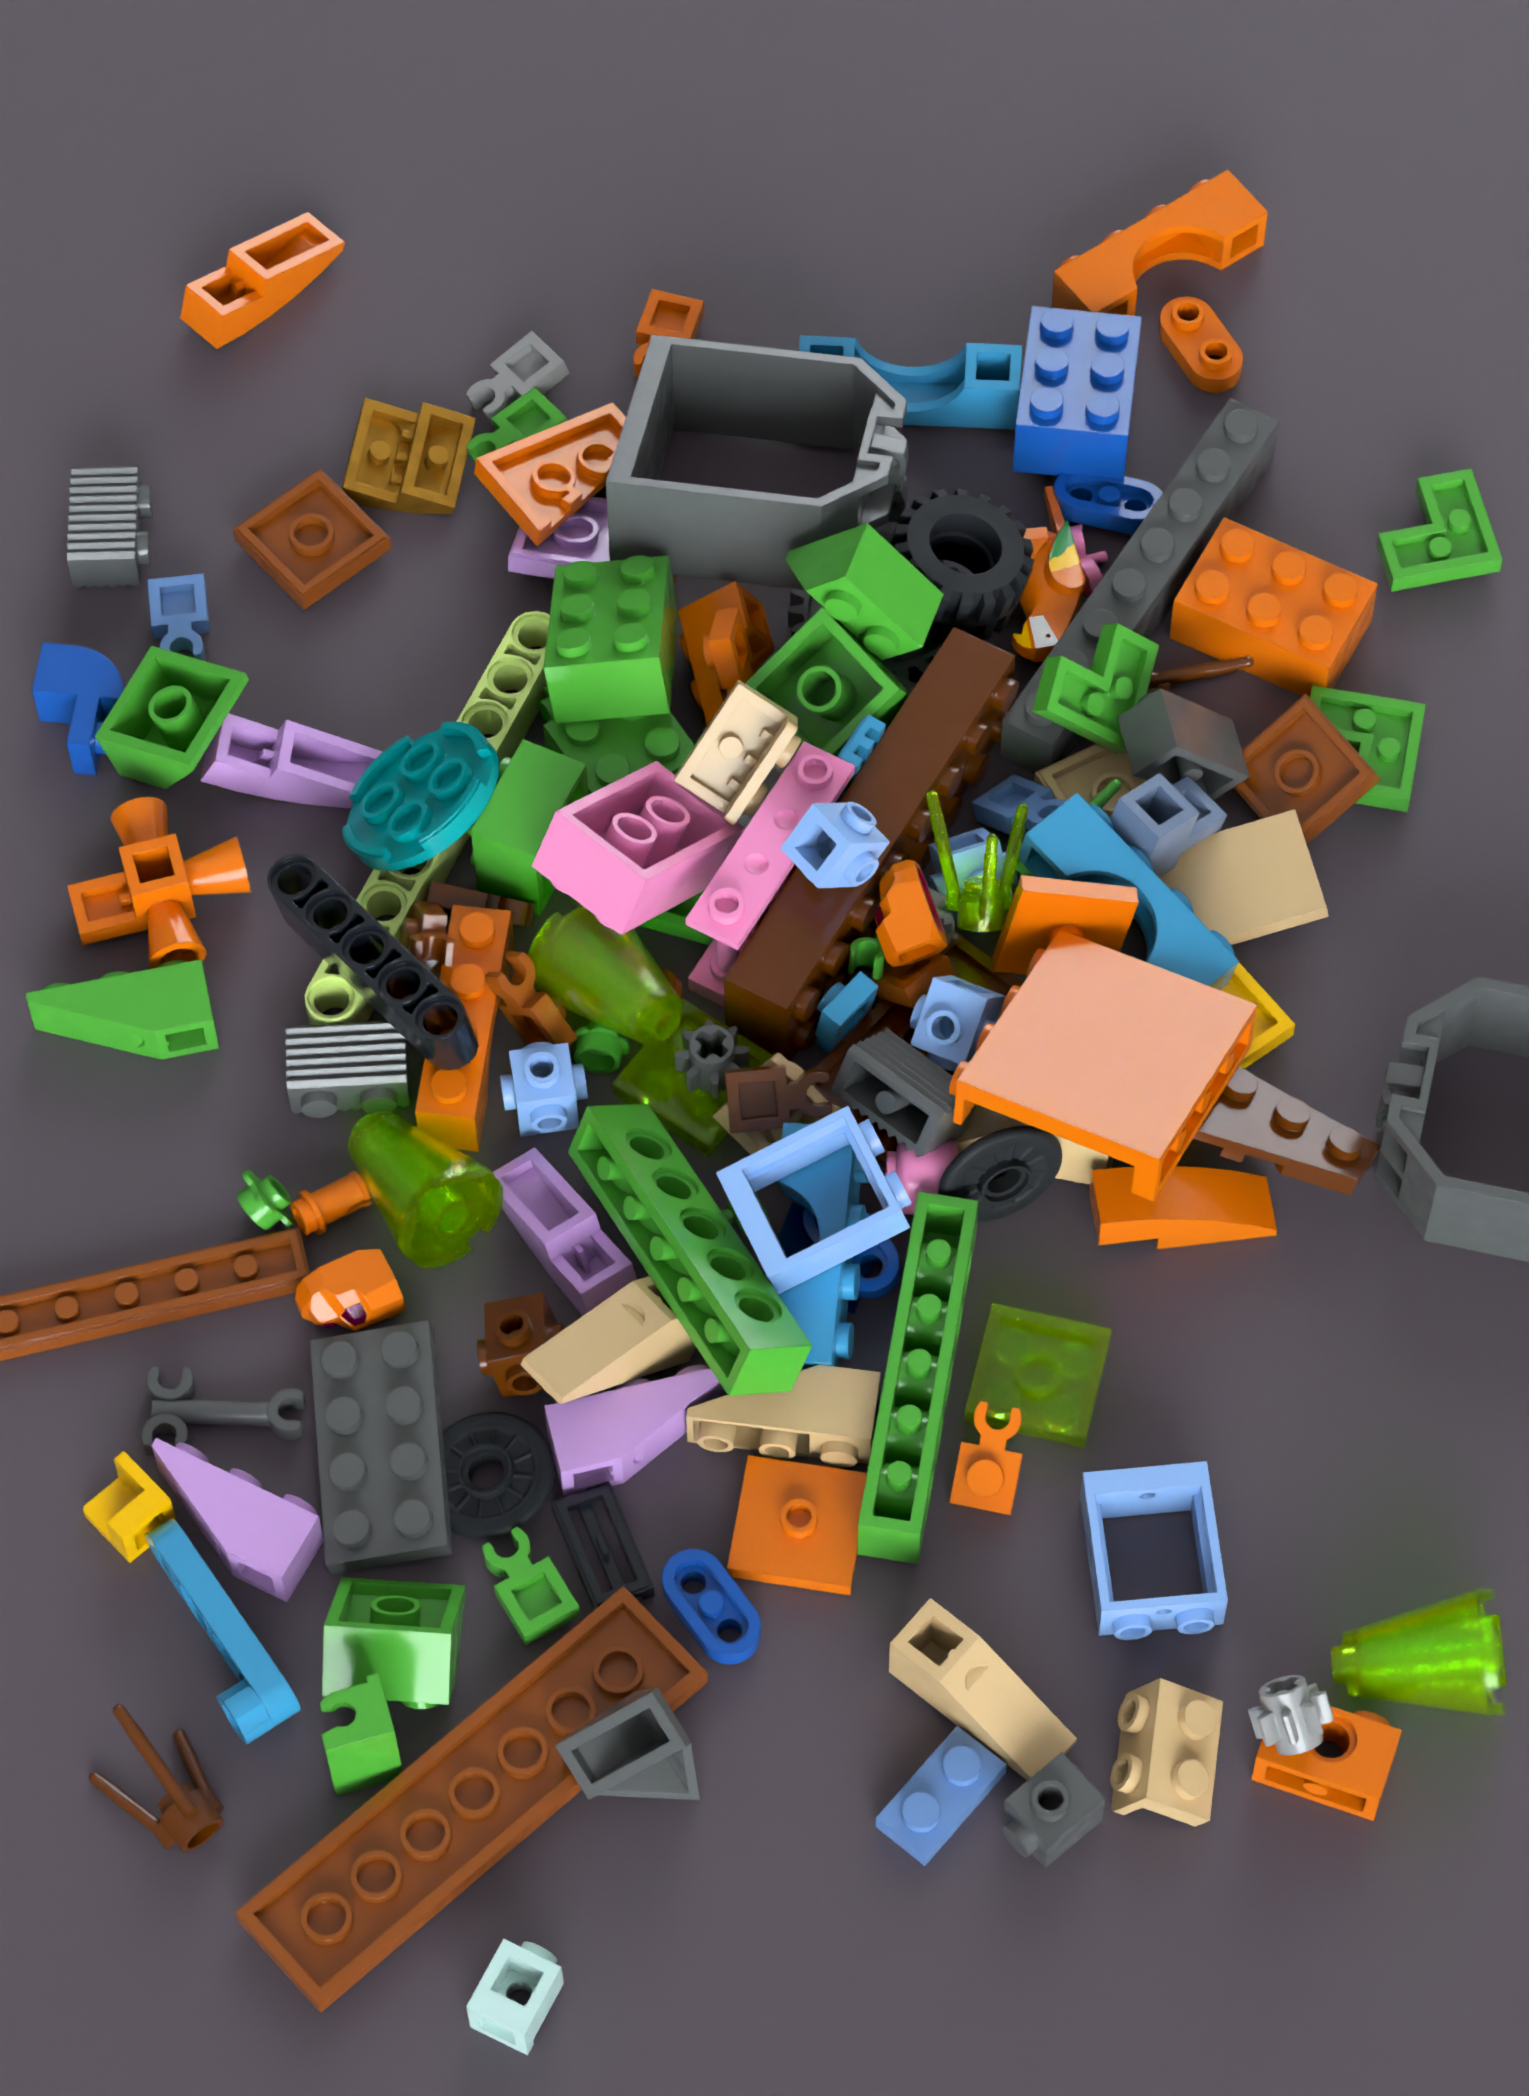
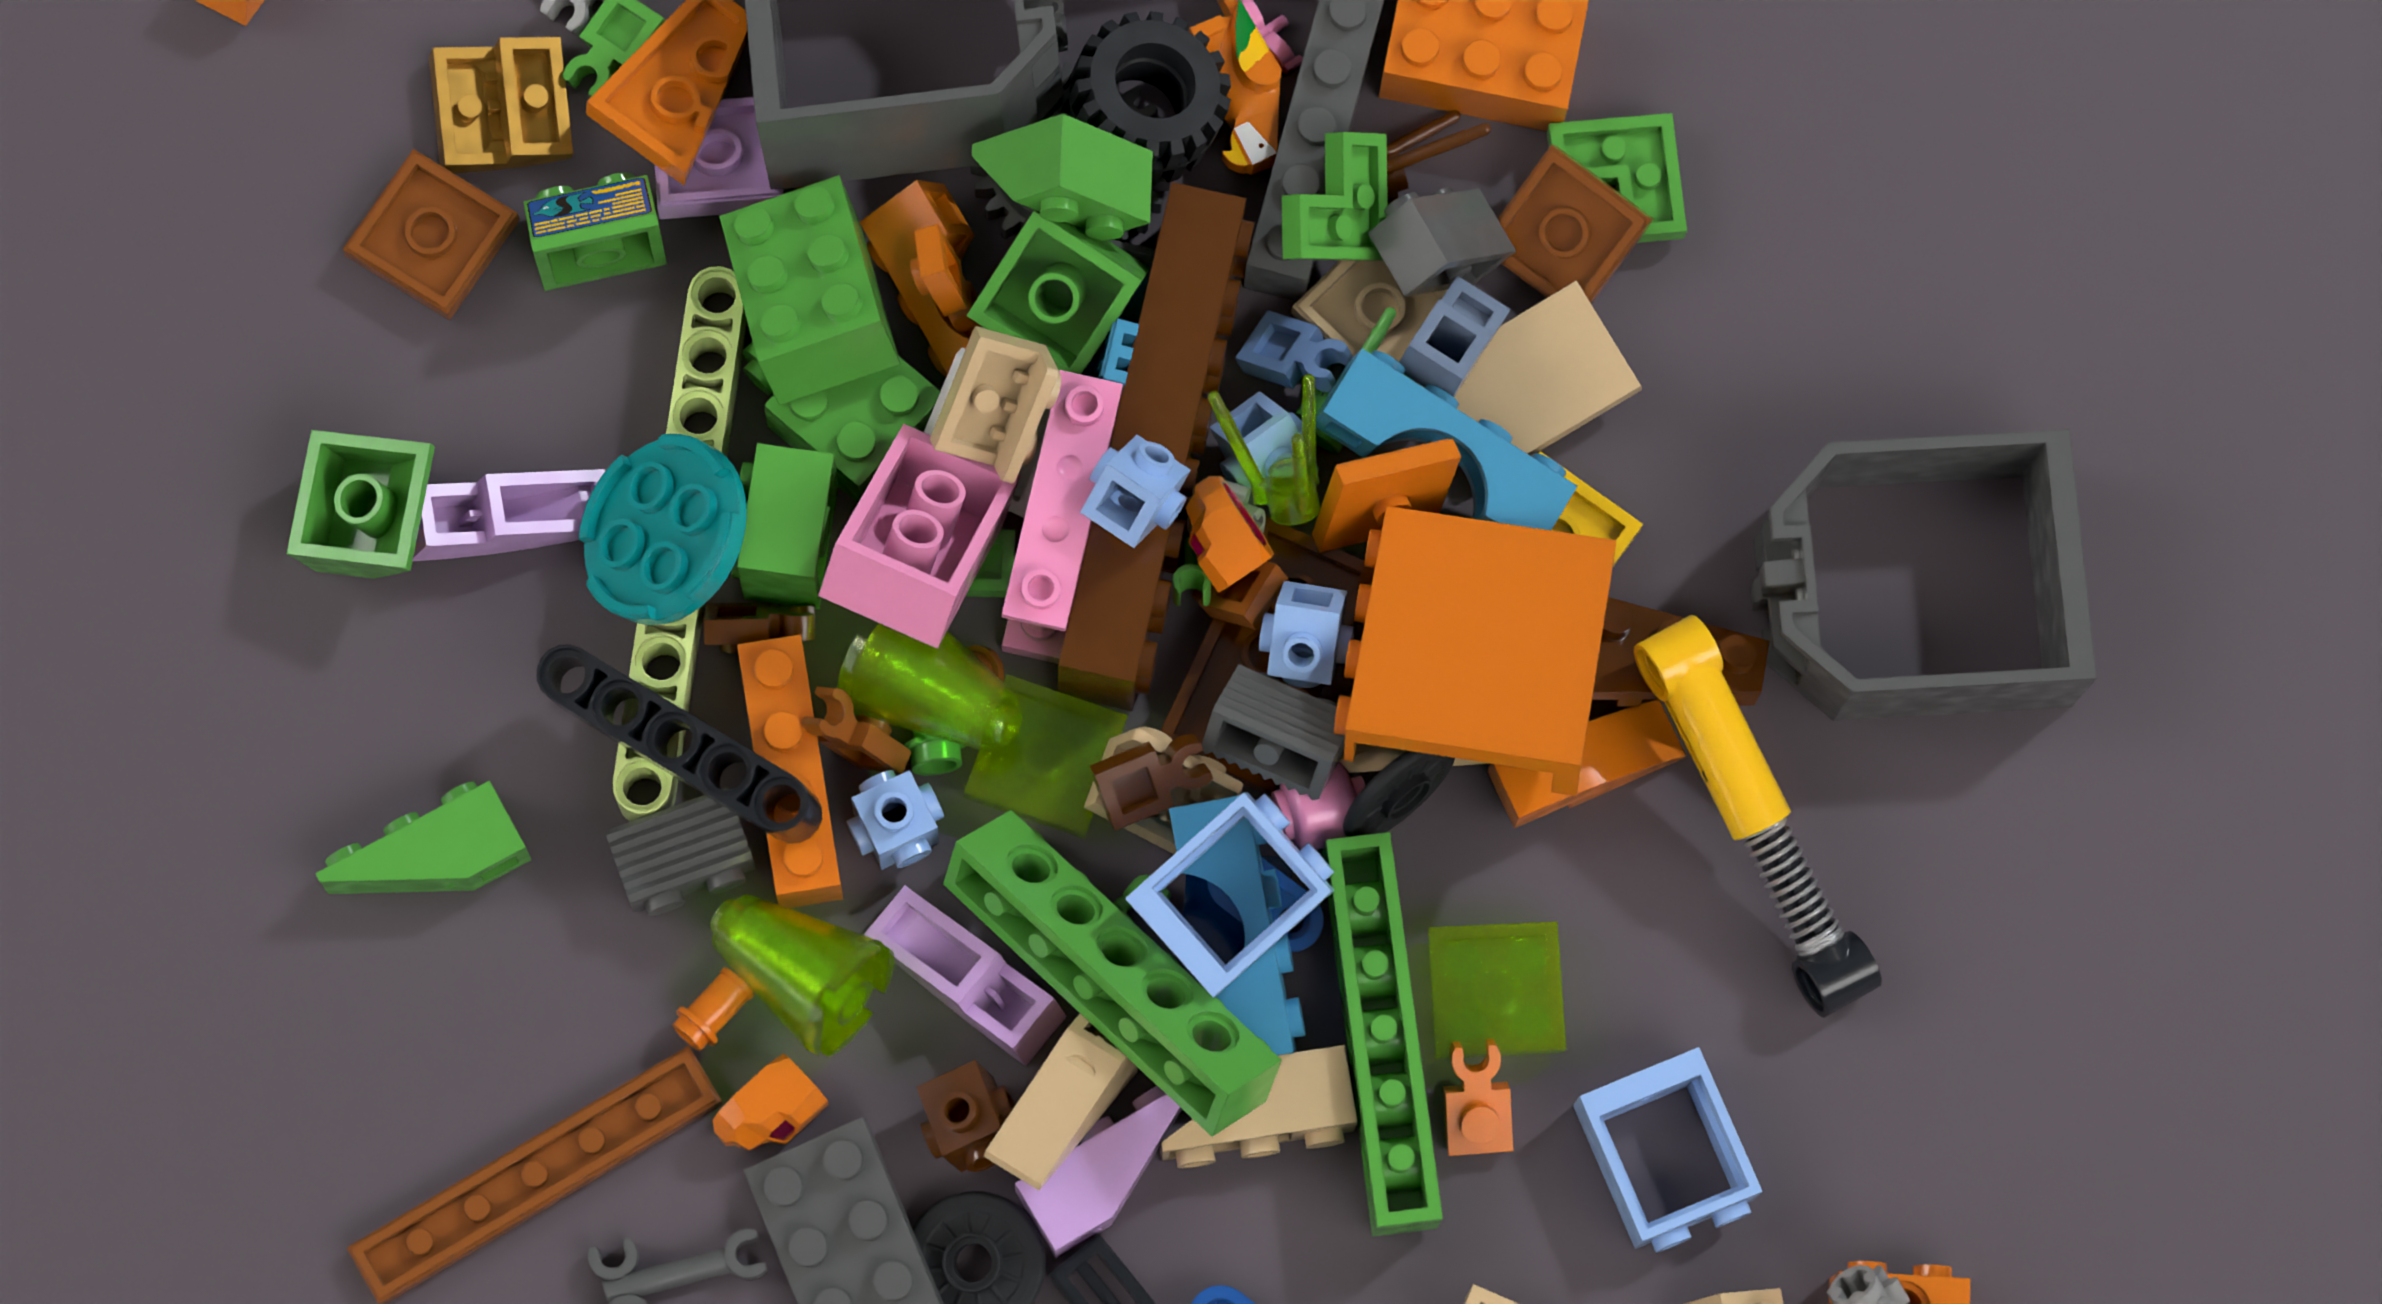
camera: 25 degrees left, 15 degrees up
blue brick [32,642,124,776] -> none
dark grey brick [67,466,153,589] -> none
orange brick [67,797,251,969] -> none
medium blue plate [147,573,210,661] -> none
bright green plate [236,1169,295,1230] -> none
dark orange plate [400,901,456,973] -> none
dark grey gear [675,1019,750,1099] -> none
orange plate [727,1455,867,1596] -> none
dark azure plate [815,971,879,1054] -> none
clear neon green cone [1331,1587,1507,1716] -> none
none -> bright green slope [523,173,667,291]
none -> piece [1634,615,1882,1018]

